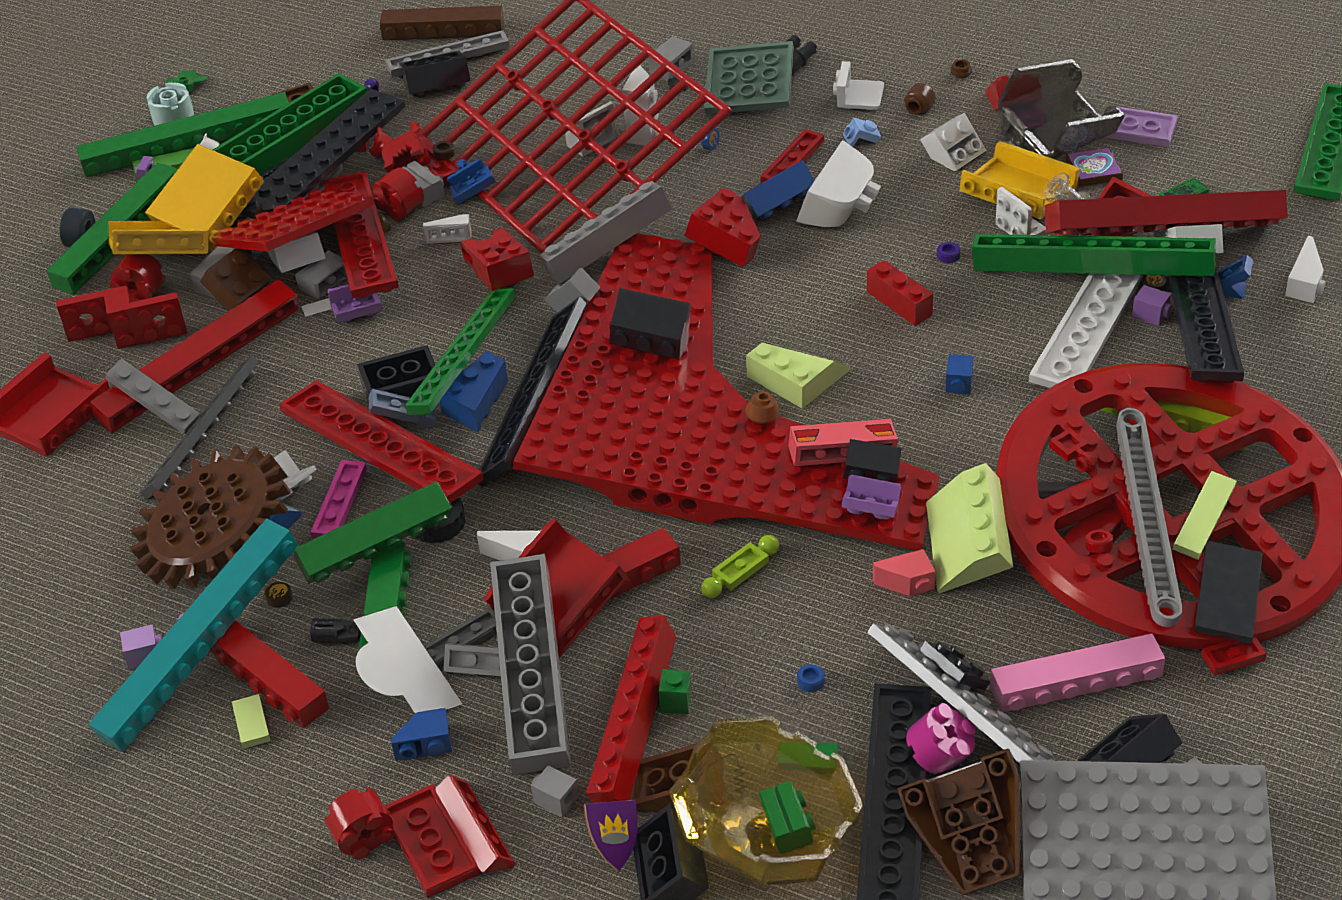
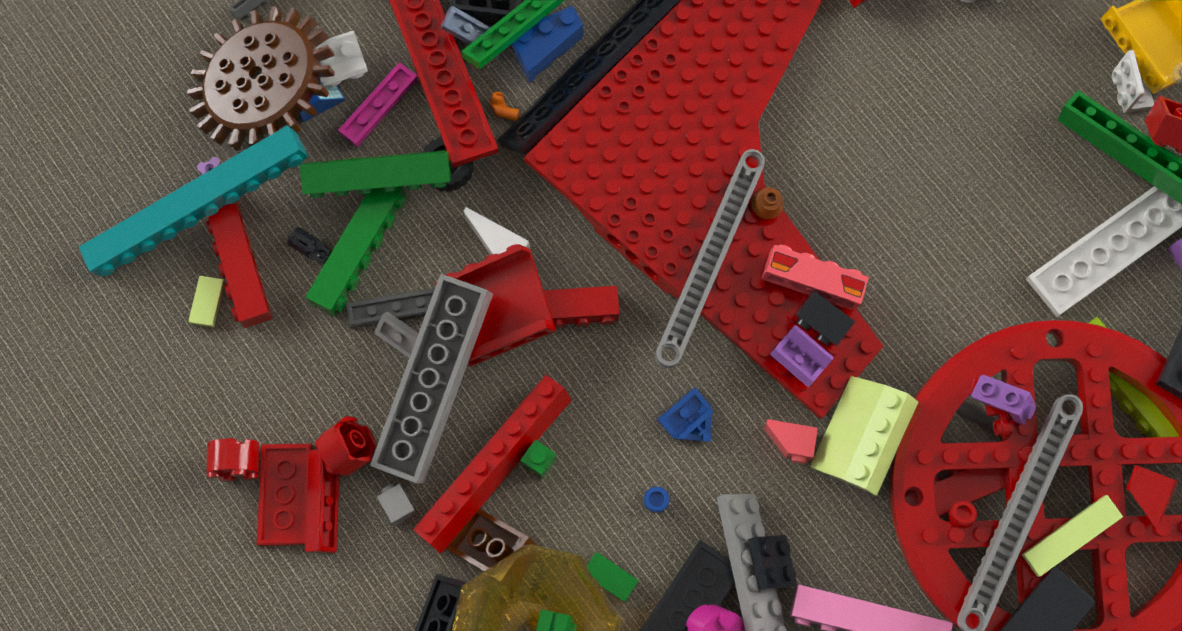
camera: 25 degrees right, 30 degrees up
lavender brick [120,624,162,670] -> none
dark brown tile [264,582,293,608] -> none
white sticker [354,606,462,714] -> none
blue slope [391,708,452,761] -> none
dark purple shield [584,800,638,872] -> none
black slope [610,288,690,359] -> none
lime plate [701,535,779,598] -> none
yellowish green wedge [746,343,850,409] -> none
red brick [867,260,933,326] -> none
dark purple tile [937,242,960,263] -> none
blue brick [946,354,974,394] -> none
none -> red brick [315,416,377,476]
none -> orange arm [490,92,520,121]
none -> light grey gear [655,149,765,369]
none -> blue slope [656,387,713,442]
none -> medium lavender bracket [971,375,1036,425]
none -> red slope [1126,465,1178,529]

